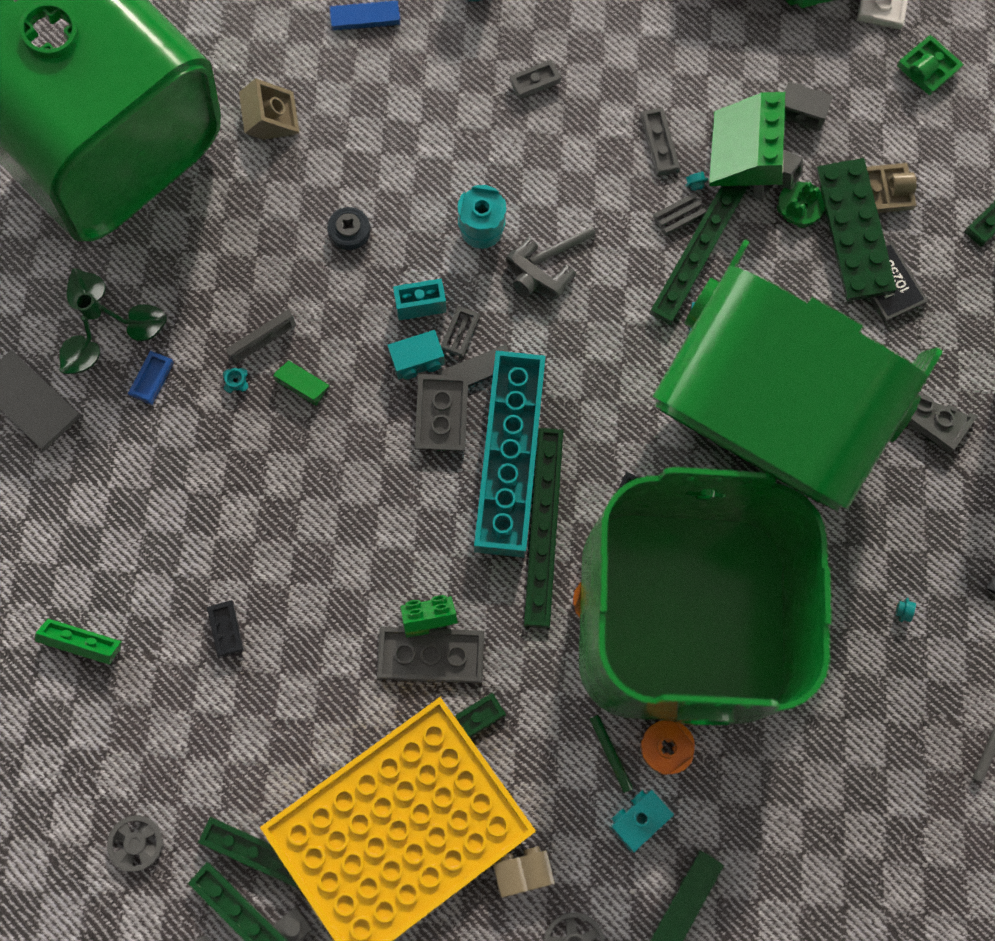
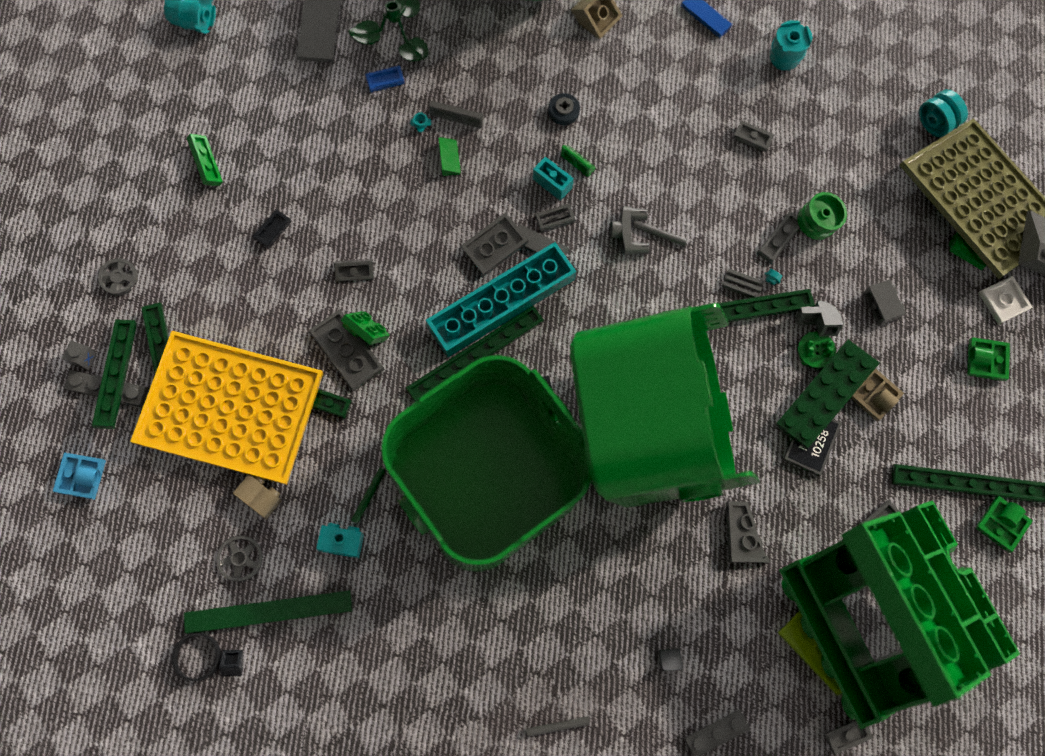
camera: 50 degrees right, 0 degrees up
teal brick [387,330,445,380] -> none
teal piece [458,185,506,249] -> none
orange plate [640,720,695,775] -> none
slope [709,92,785,186] -> none
teal plate [895,598,916,623] -> none
none -> dark grey slope [334,259,374,282]
none -> green slope [561,145,596,177]
none -> green wheel [797,192,847,240]

